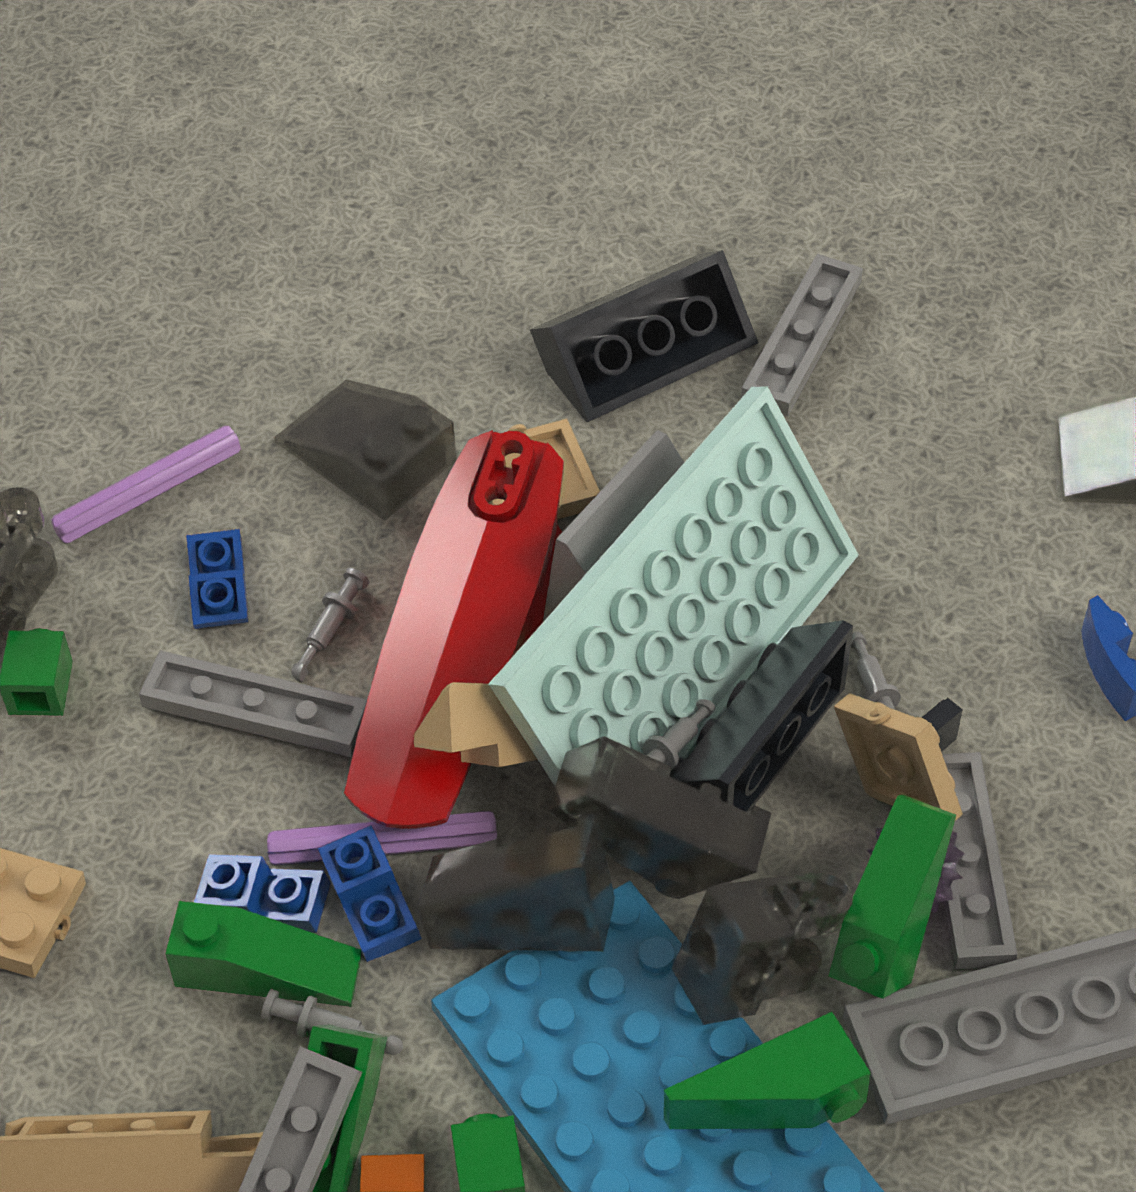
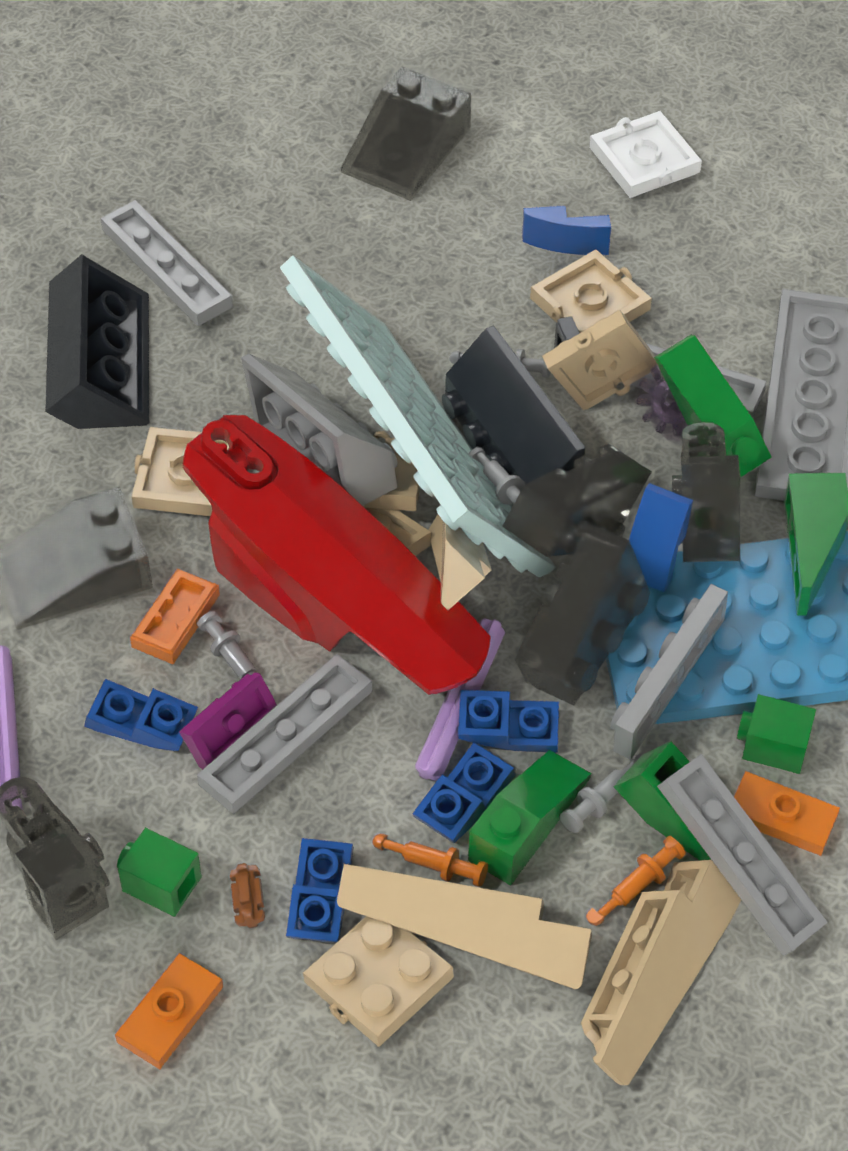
camera: 65 degrees left, 0 degrees up
none -> orange plate [130,568,220,664]
none -> magenta plate [179,672,277,770]
none -> dark orange piece [230,863,265,928]
none -> blue slope [286,838,354,943]
none -> tan wedge [337,864,592,989]
none -> orange piece [372,833,488,887]
none -> tan plate [530,250,652,333]
none -> orange piece [586,836,686,926]
none -> light grey plate [610,584,728,760]
none -> blue slope [621,483,693,592]

